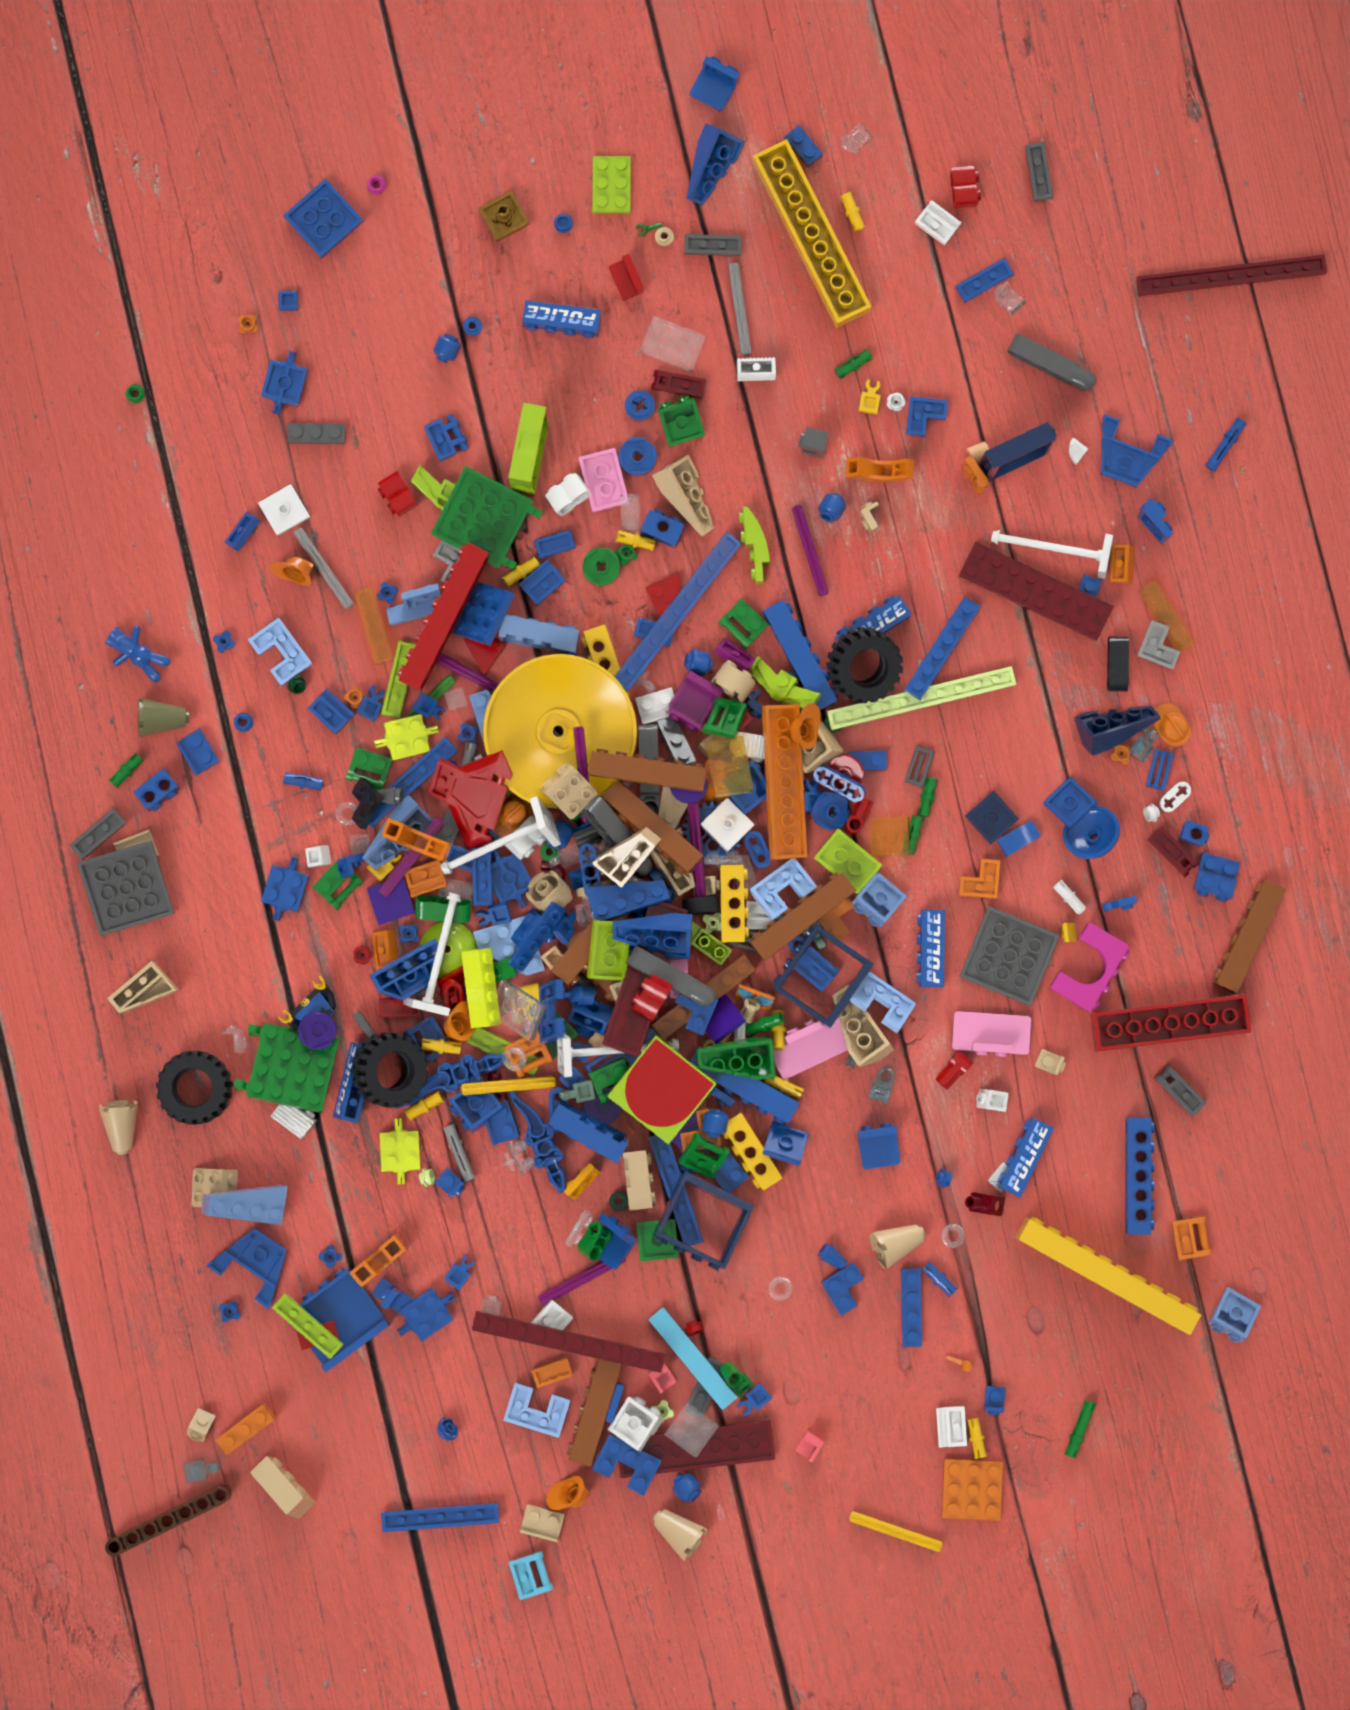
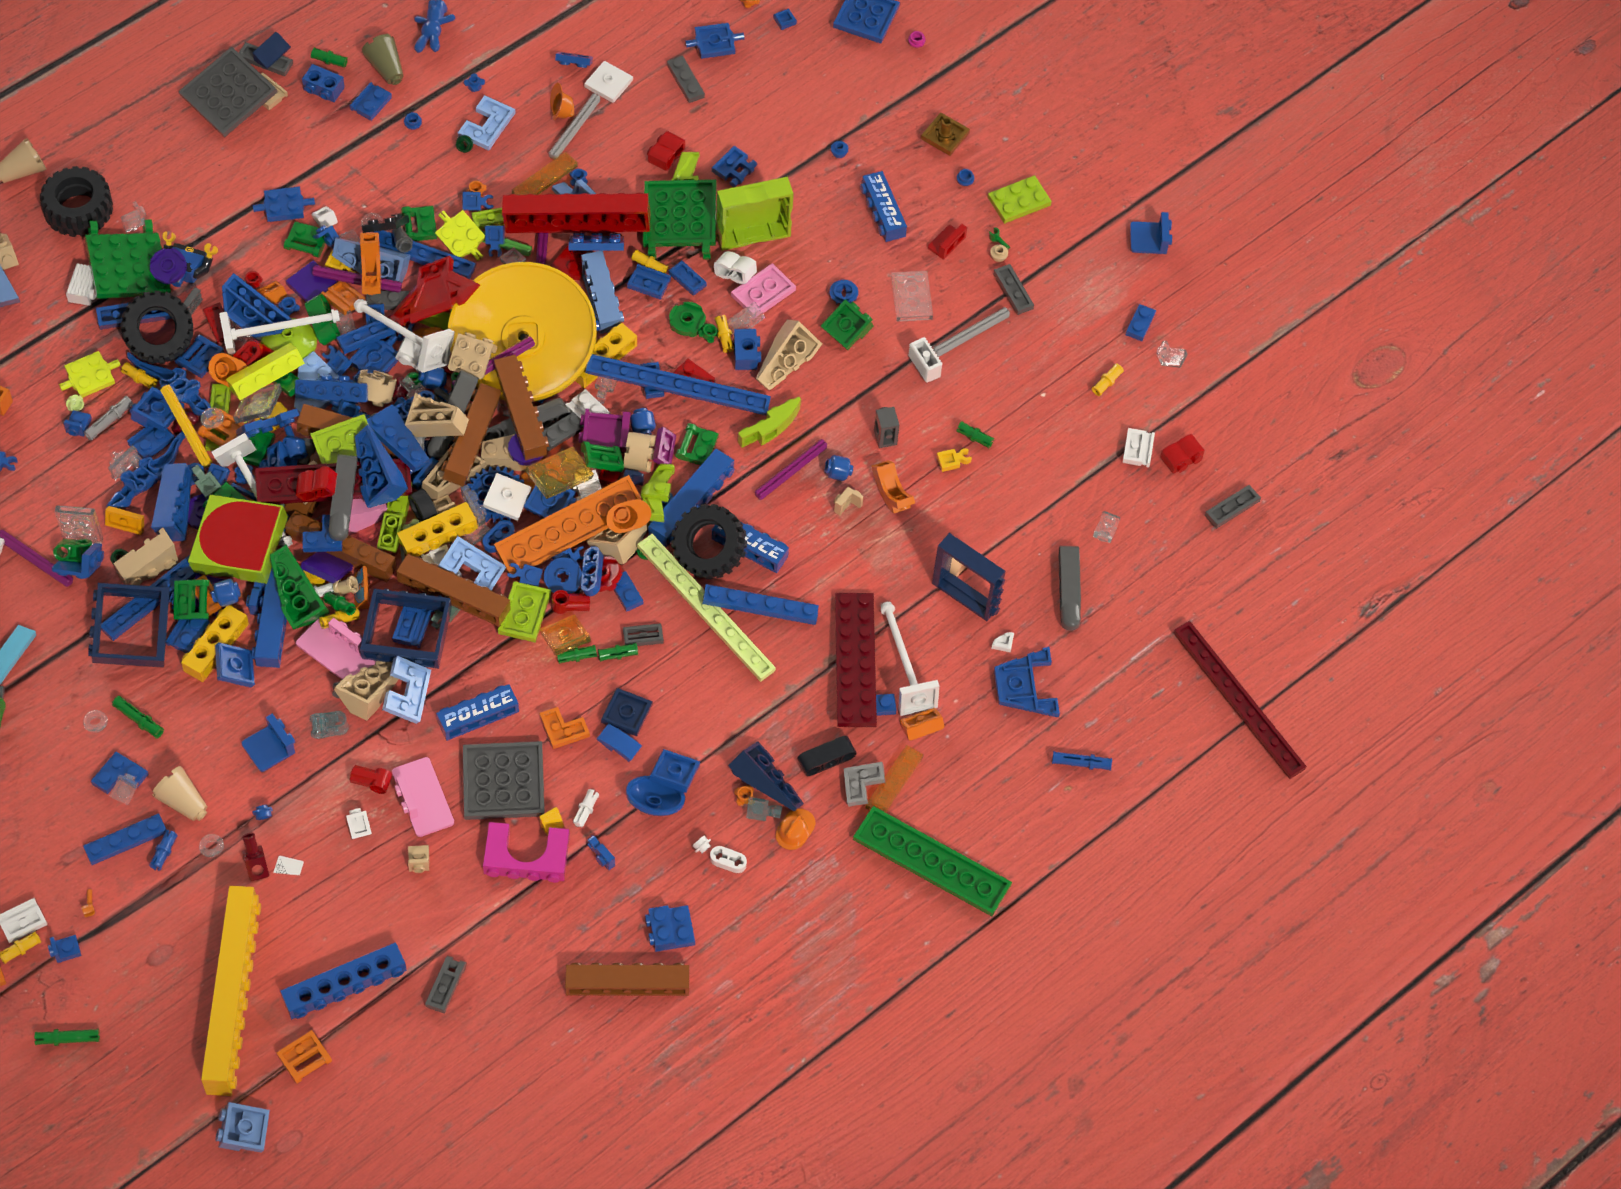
camera: 60 degrees right, 25 degrees down
tan wedge [107,961,180,1014] -> none
blue pin [283,772,323,791] -> none
blue plate [307,688,355,735] -> none
yellow pin [421,1038,461,1055] -> none
blue head [433,333,461,363] -> none
blue plate [619,437,657,476] -> none
green plate [637,1219,679,1261] -> none
dark red plate [651,370,706,399] -> none
red plate [684,1320,703,1336] -> none
blue wedge [686,123,745,206] -> none
magenta axle [688,802,706,897] -> none
yellow brick [753,139,872,328] -> none
yellow pin [764,1075,804,1100] -> none
orange plate [818,897,854,940] -> none
blue cone [818,1243,847,1270] -> none
medium blue plate [852,872,907,928] -> none
white plate [887,393,905,411] -> none
blue plate [906,396,948,437] -> none
blue tile [955,258,1014,303] -> none
orange plate [961,455,988,494] -> none
blue brick [997,1117,1054,1198] -> none
red brick [1090,994,1252,1052] -> none
blue plate [1137,498,1173,545] -> none
blue tile [1145,749,1174,791] -> none
dark red plate [1147,826,1199,878] -> none
blue brick [1178,820,1210,847] -> none
none -> clear bracket [109,773,139,805]
none -> green pin [112,696,164,739]
none -> dark blue slope [253,32,291,69]
none -> blue plate [507,563,543,587]
none -> green plate [853,806,1012,917]

